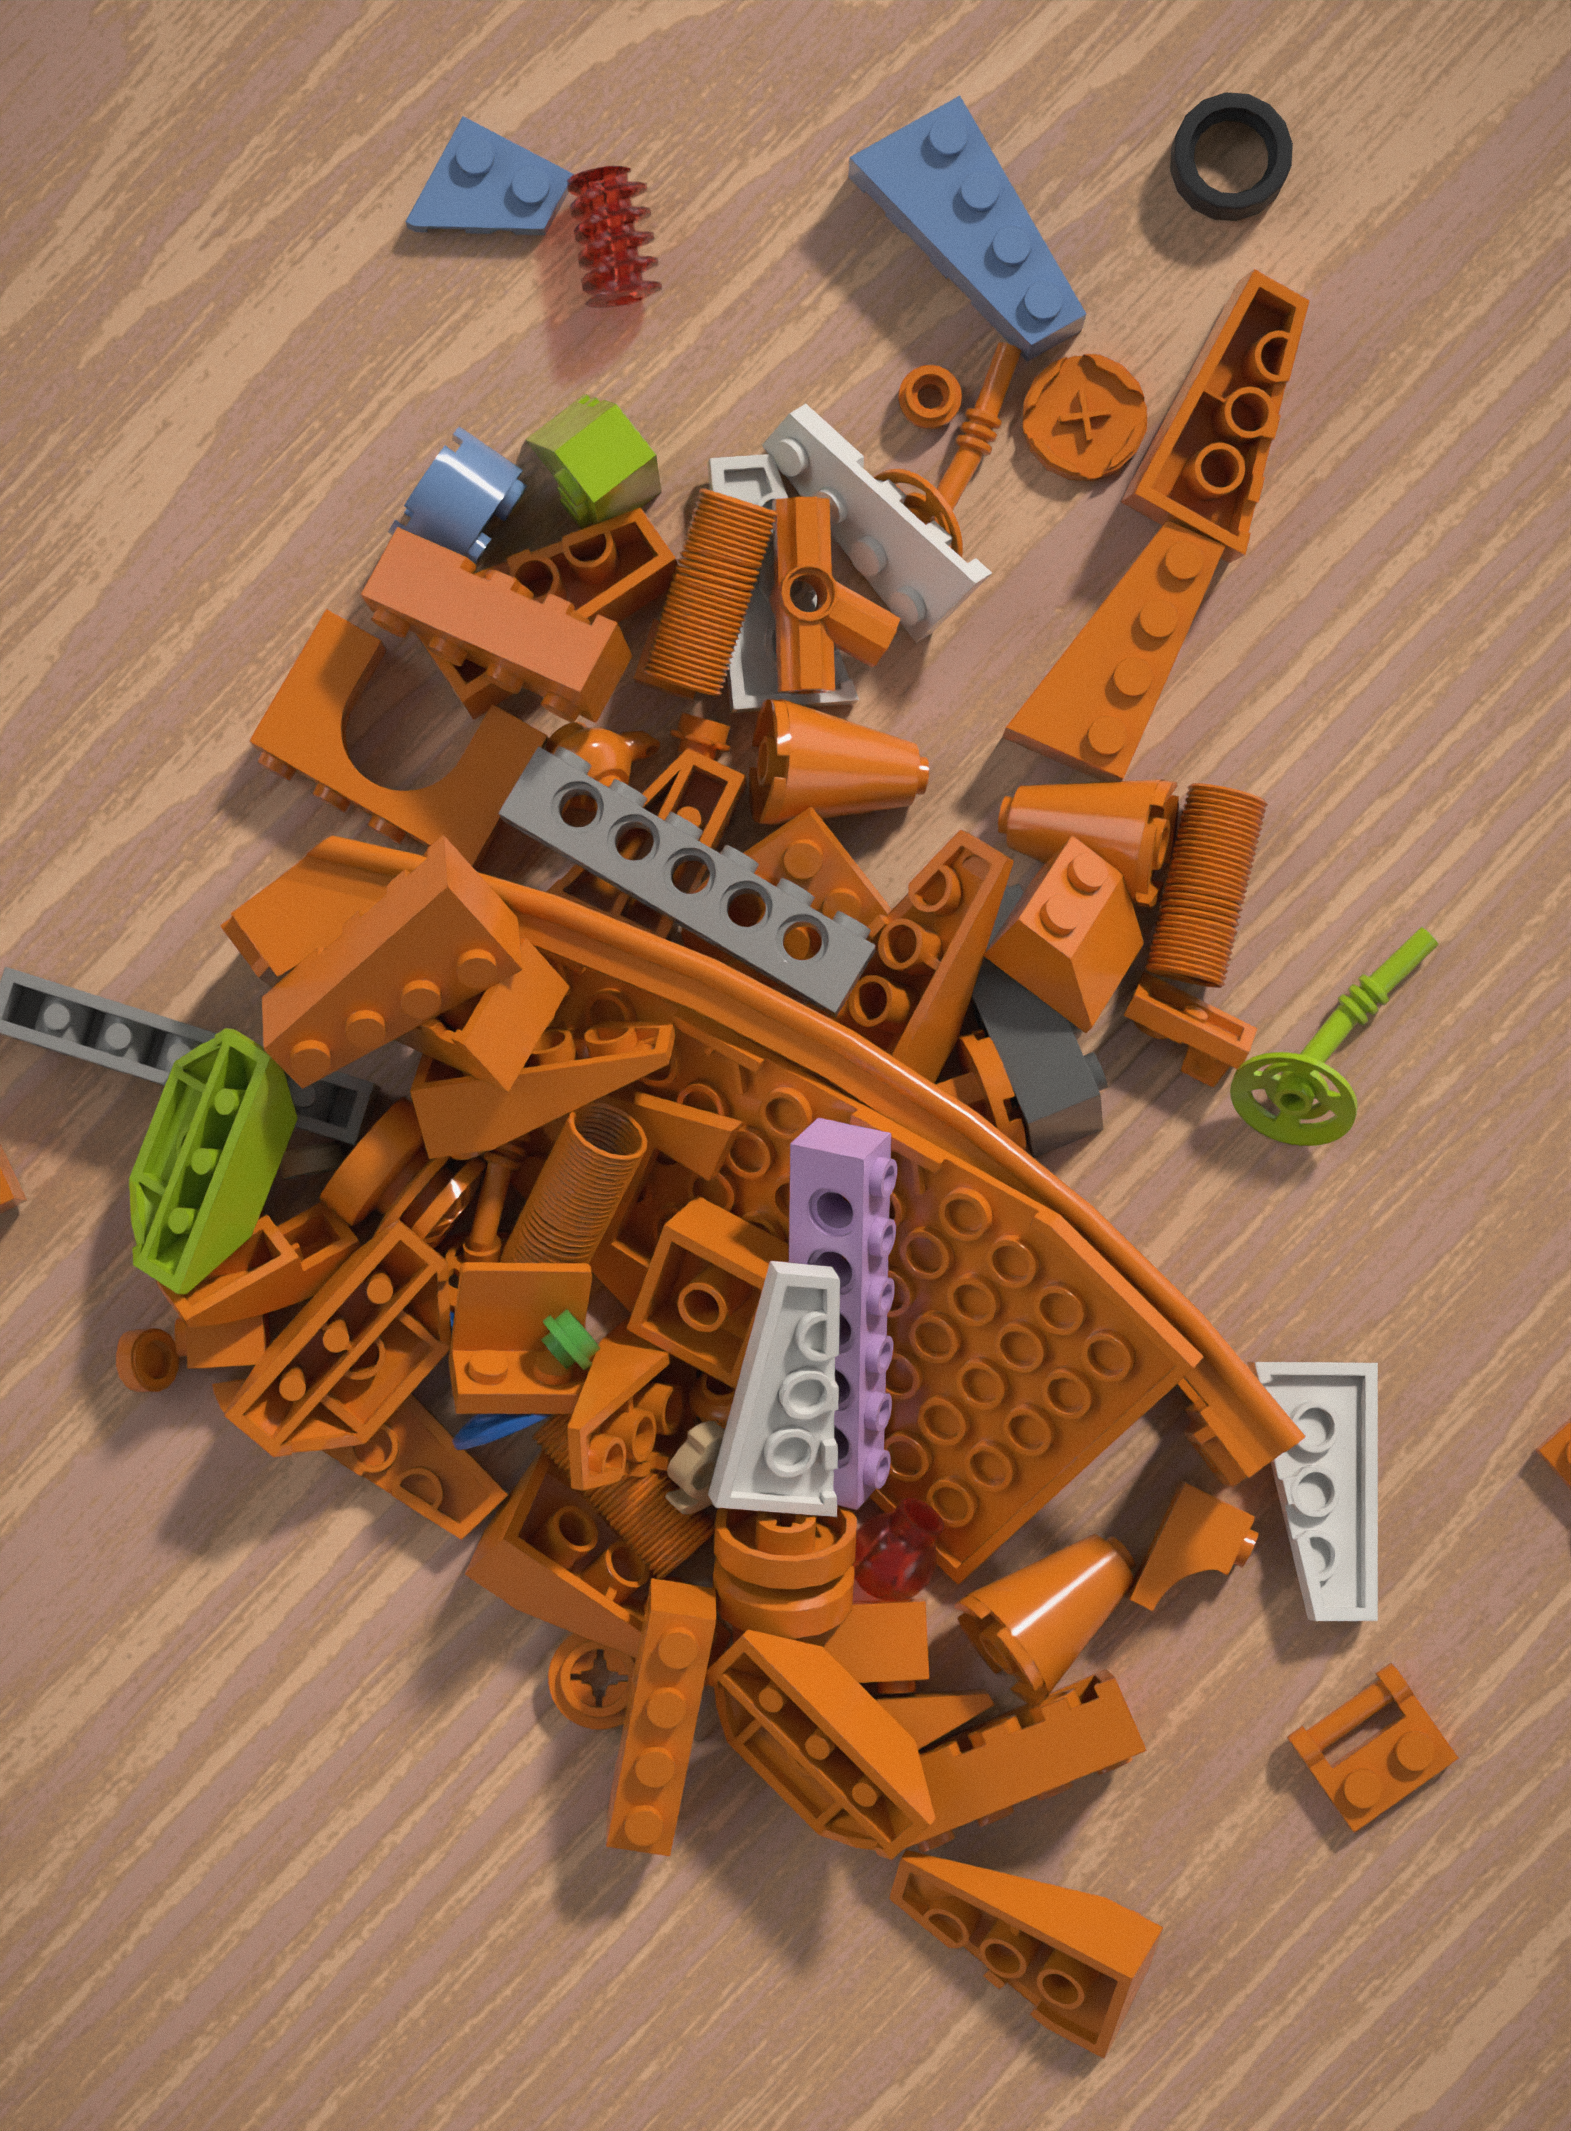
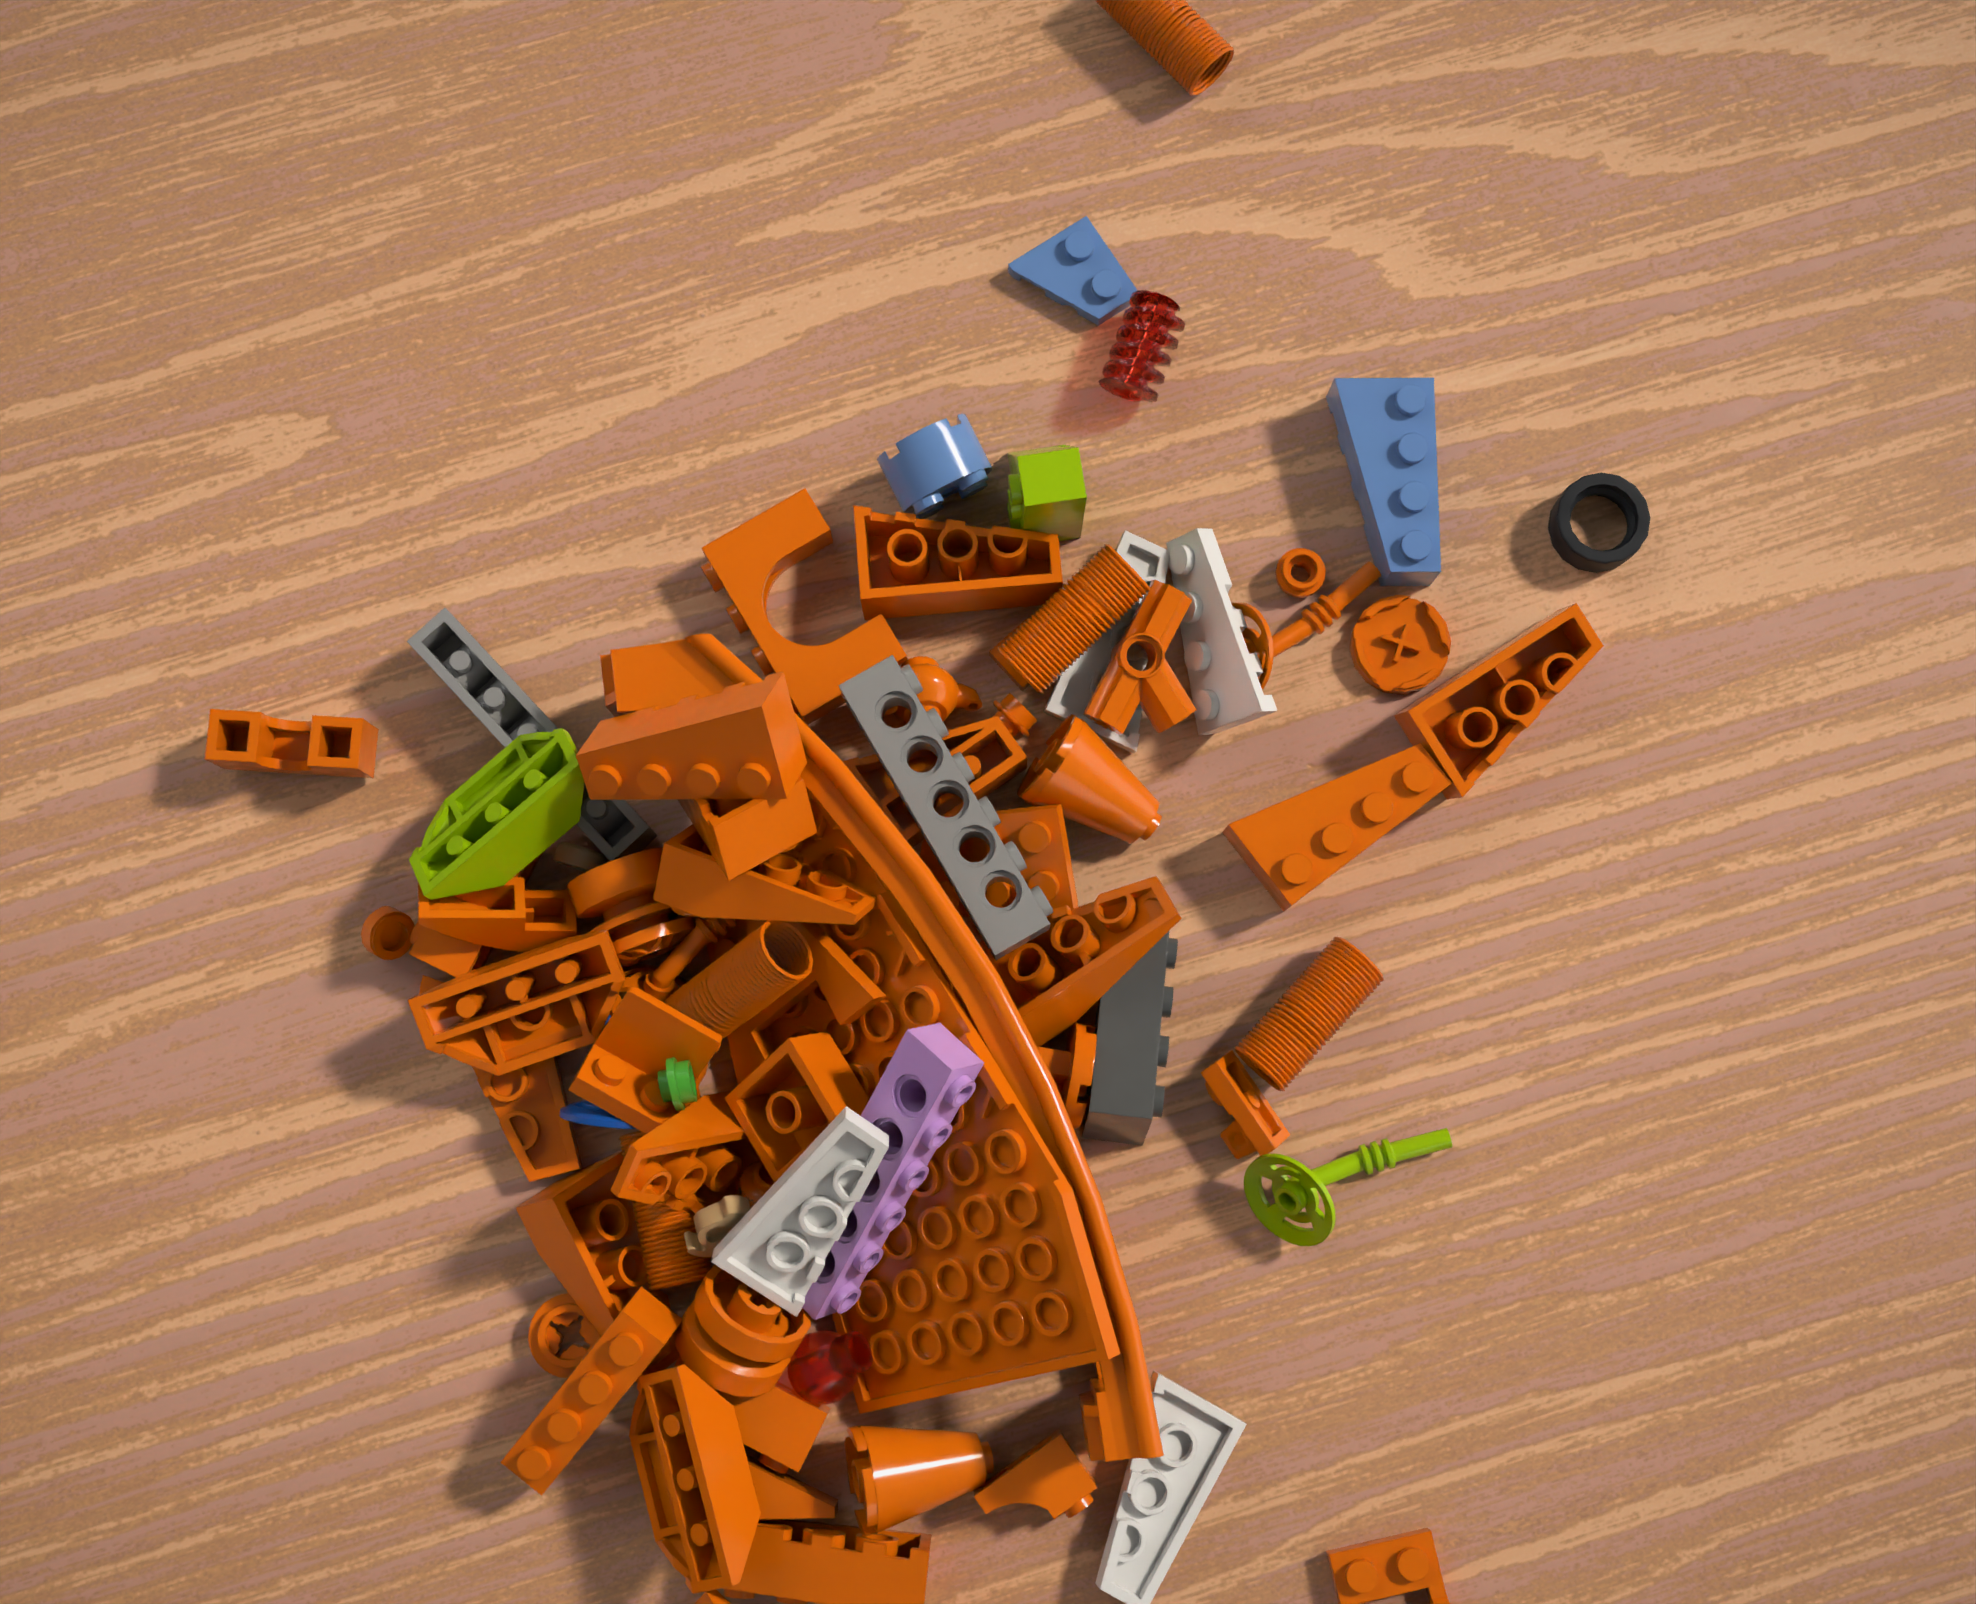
camera: 30 degrees right, 5 degrees down
orange wedge [360,527,632,723] -> none
orange slope [983,836,1144,1033] -> none
orange cone [998,779,1179,908] -> none

